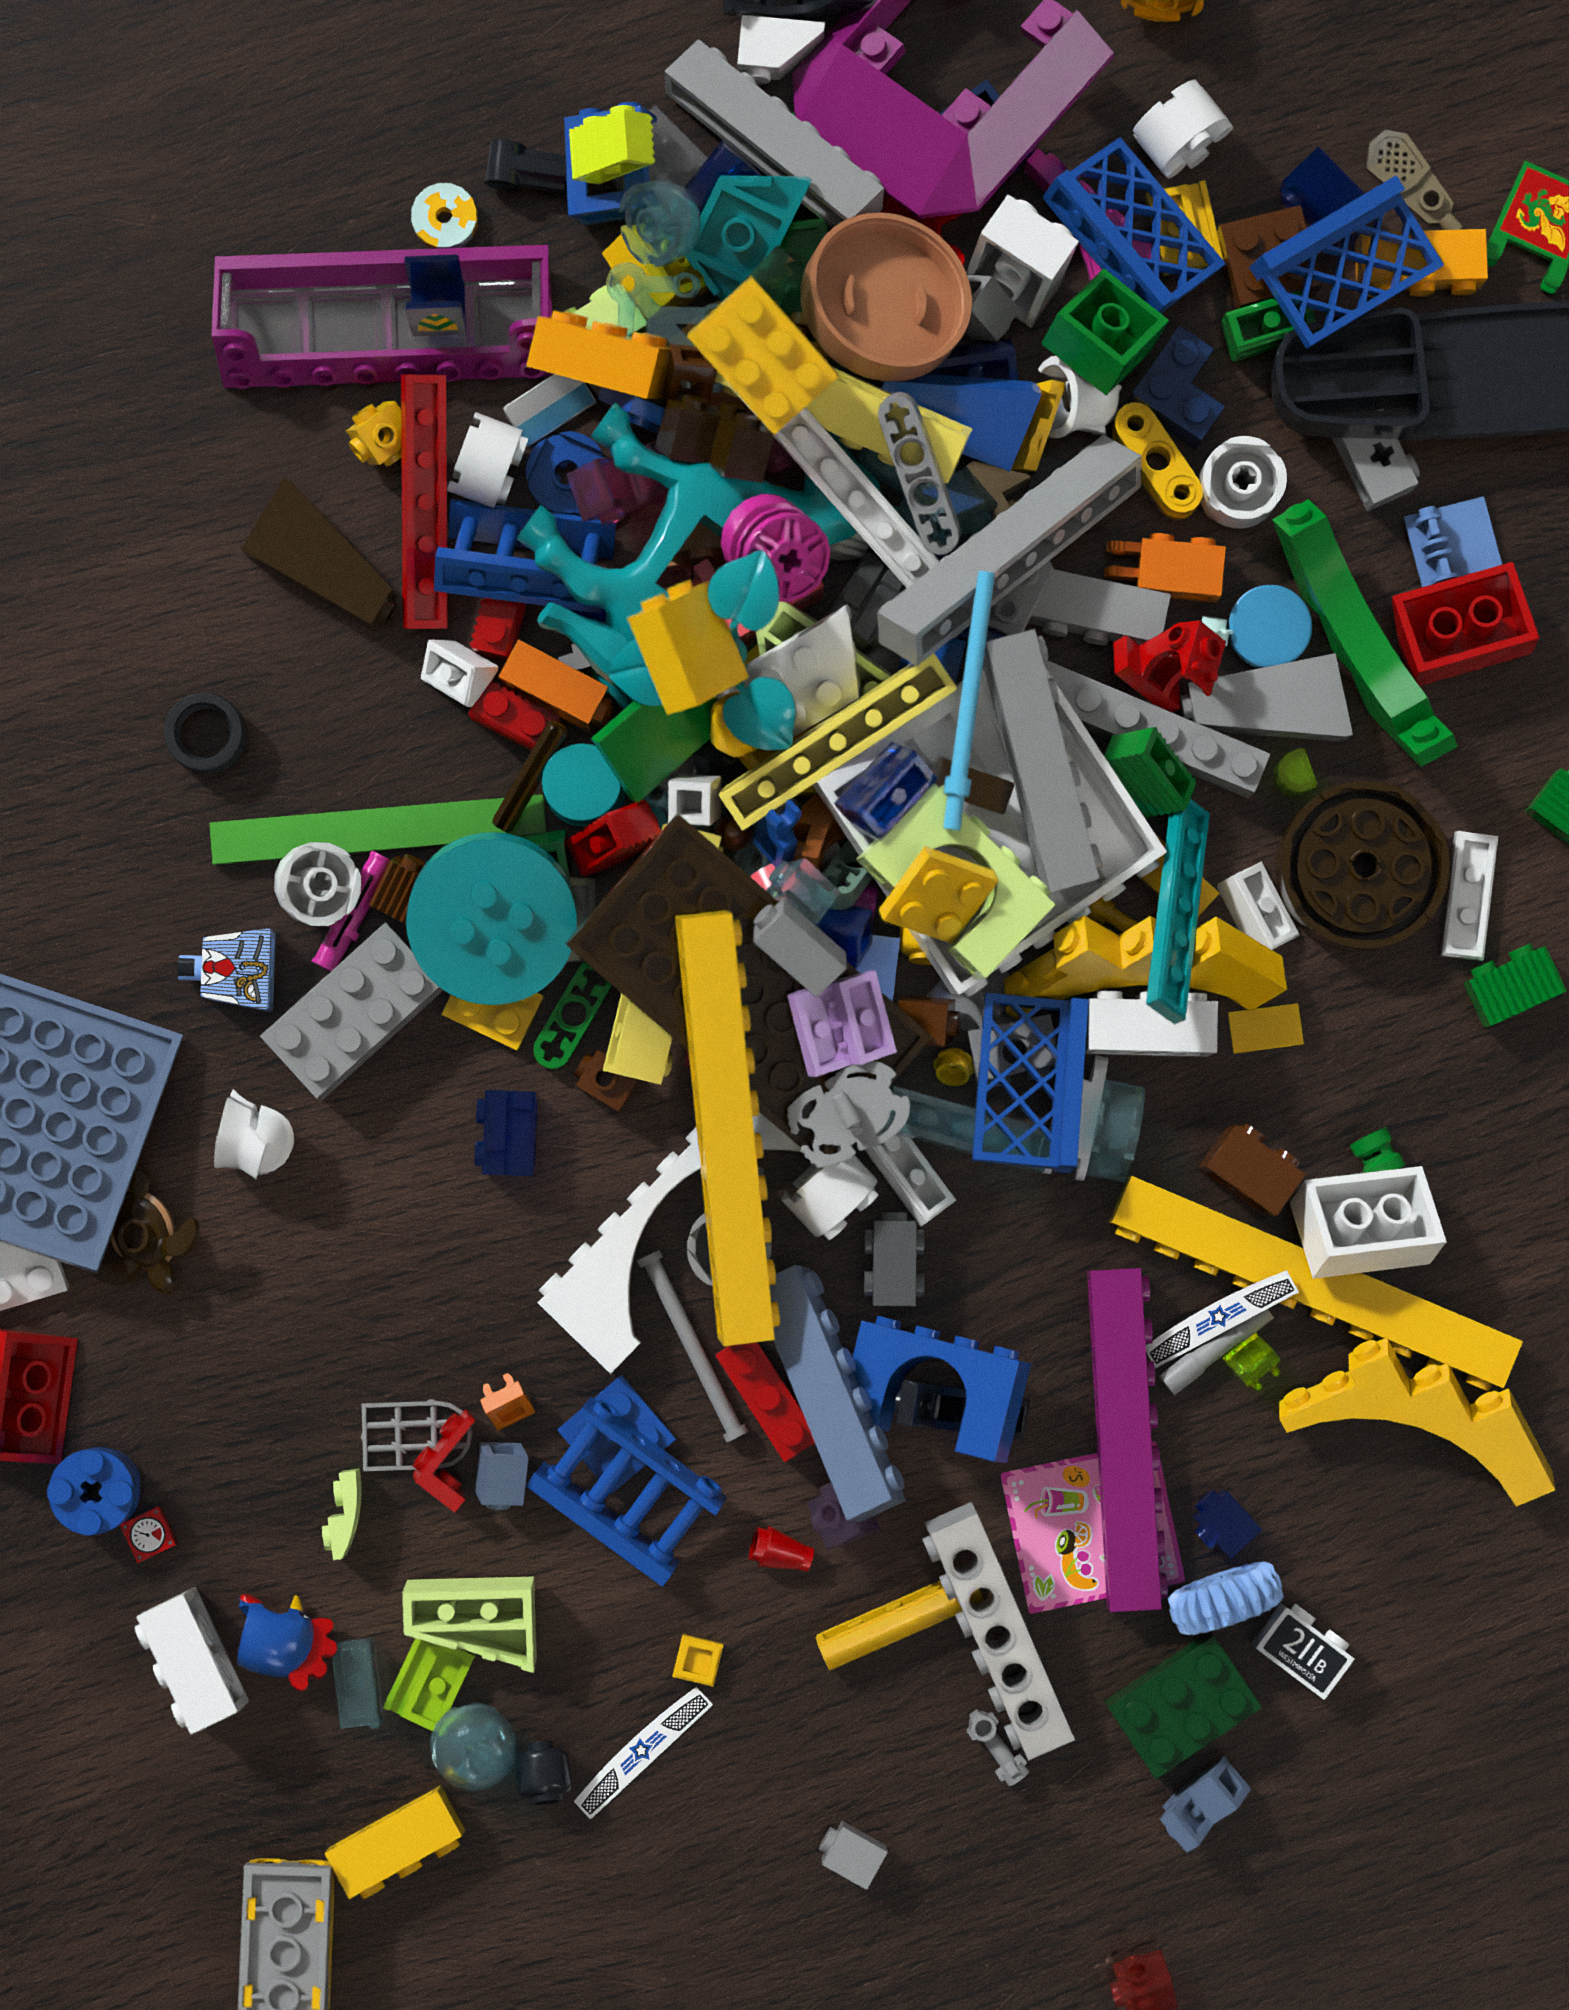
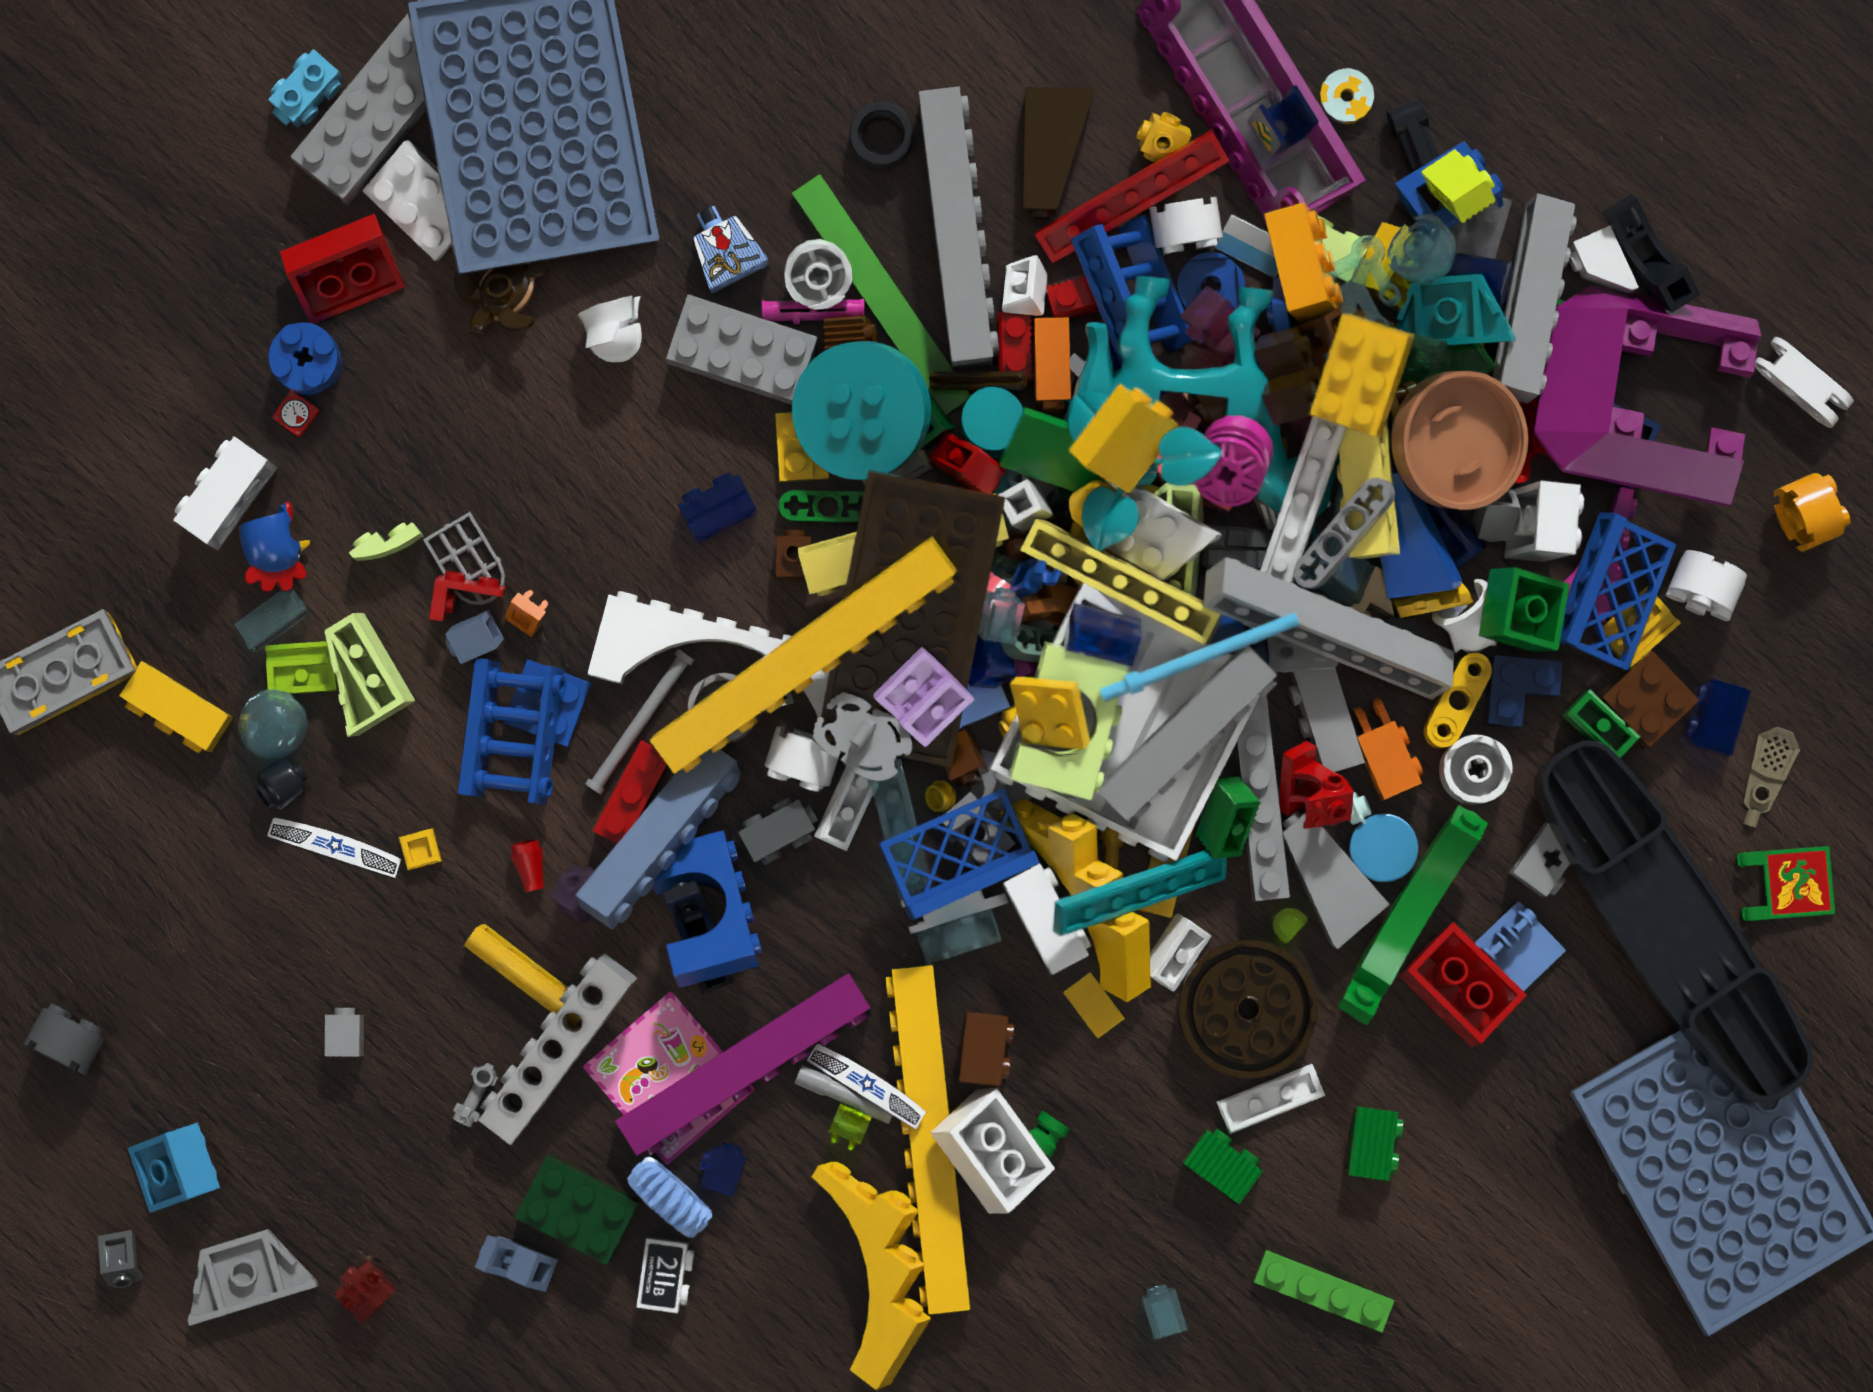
camera: 60 degrees right, 0 degrees up
light grey brick [754,897,847,998] -> none
dark brown sticker [929,757,1015,814] -> none
blue fence [1249,175,1444,349] -> none
light orange brick [1355,229,1488,297] -> none
none -> light grey brick [919,86,999,371]

